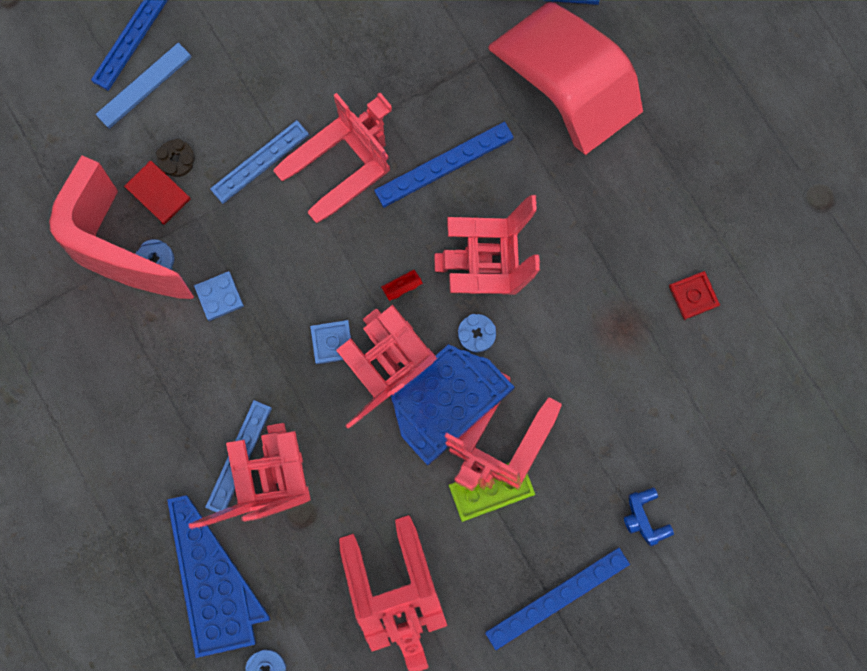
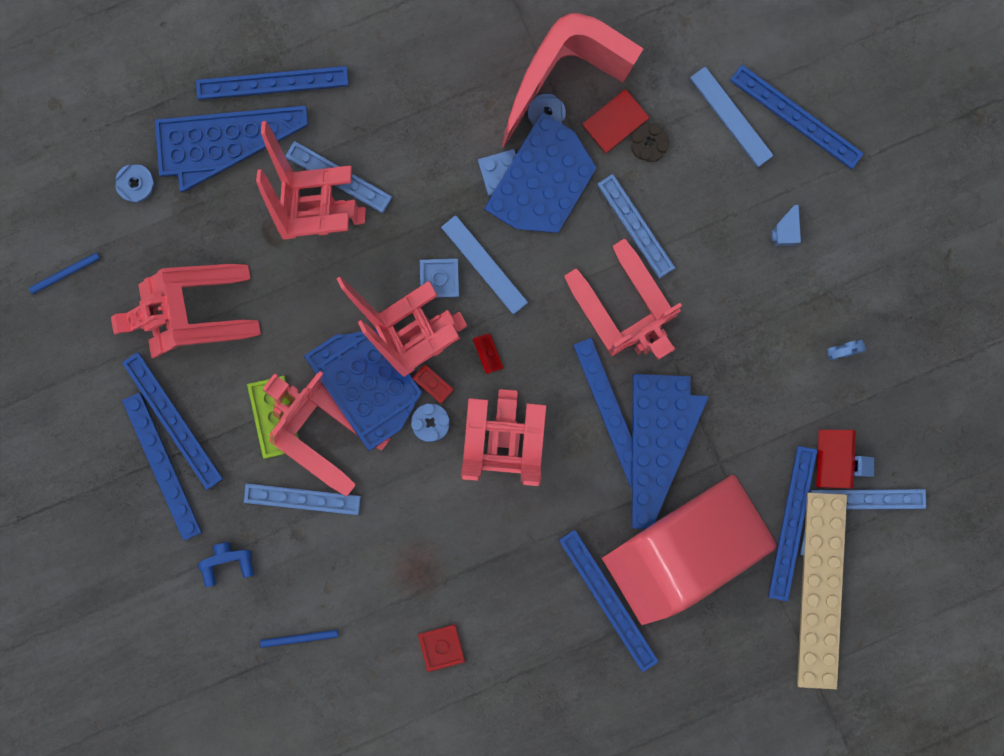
camera: 90 degrees right, 5 degrees up
none -> blue plate [122,352,223,490]
none -> blue plate [196,66,349,100]
none -> medium blue tile [243,484,361,515]
none -> blue bar [260,630,339,648]
none -> red plate [412,364,454,404]
none -> medium blue tile [441,215,528,315]
none -> blue plate [483,112,596,233]
none -> blue plate [558,530,659,672]
none -> blue wing [631,374,708,529]
none -> medium blue slope [771,205,801,247]

